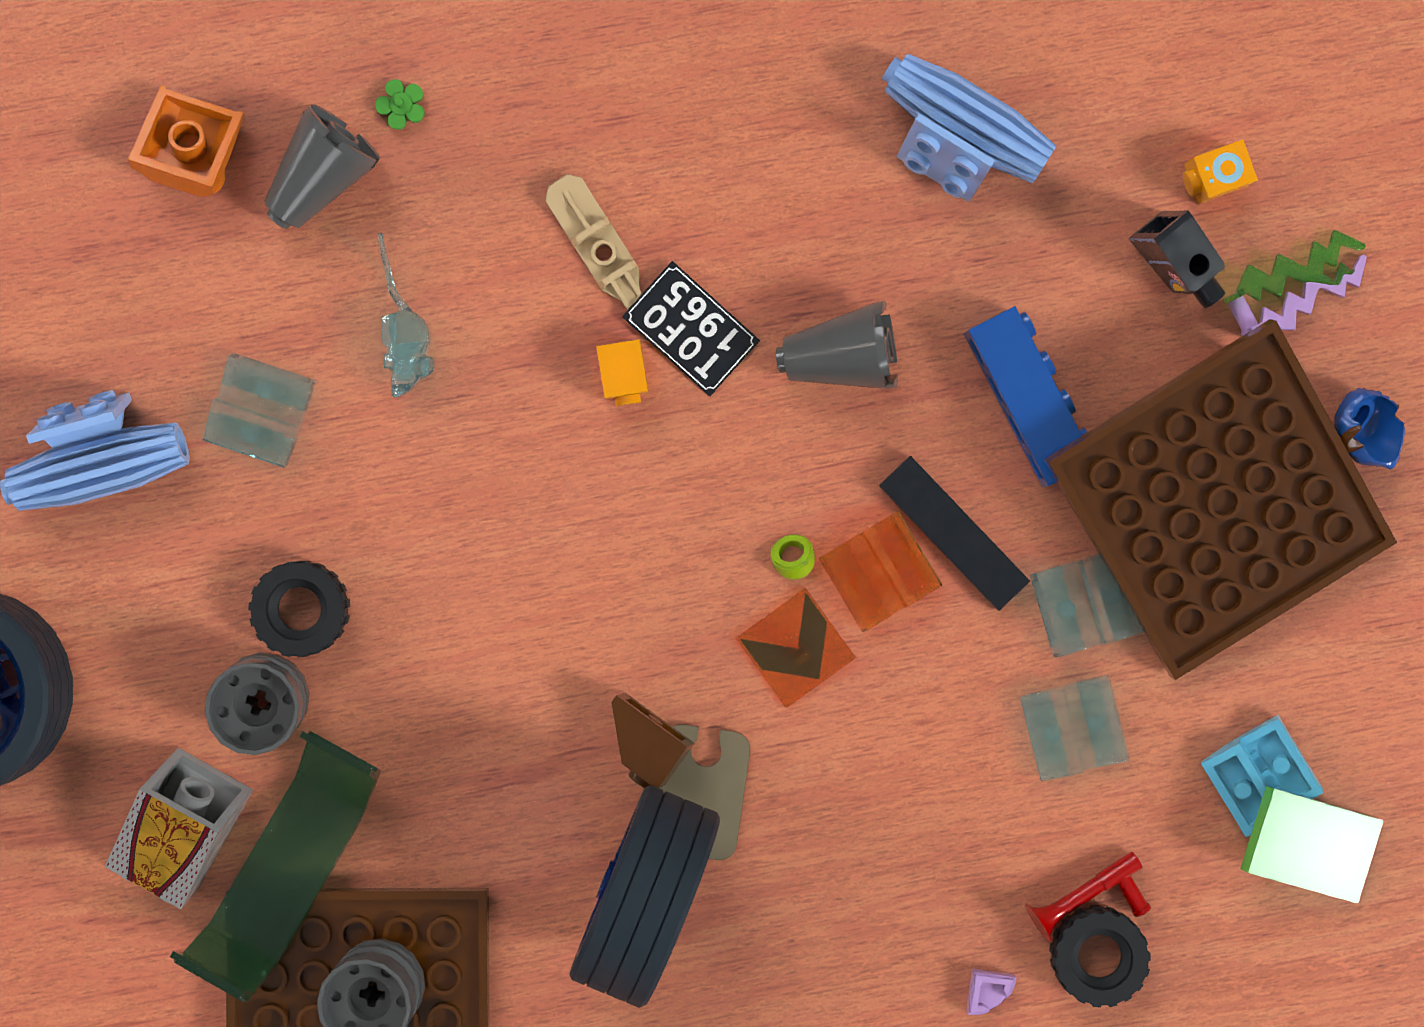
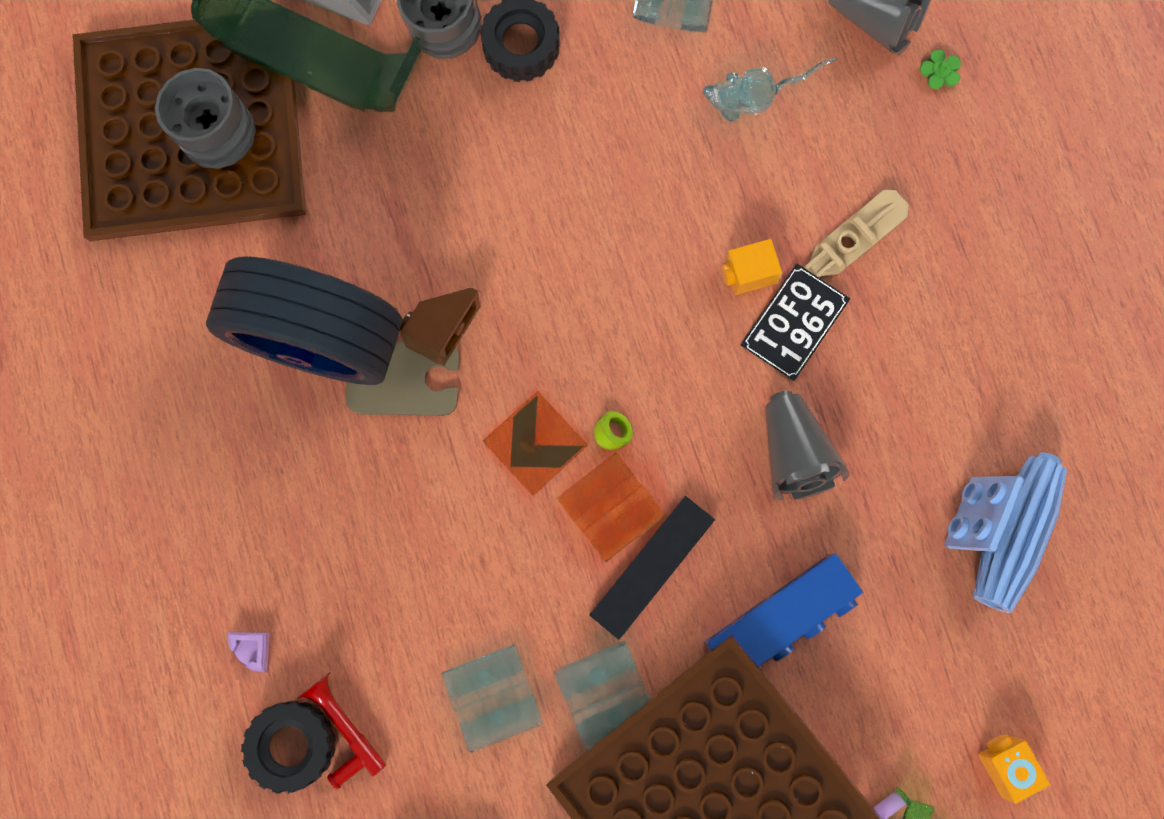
camera: 80 degrees right, 10 degrees down
black torso [1129,210,1225,308] -> none

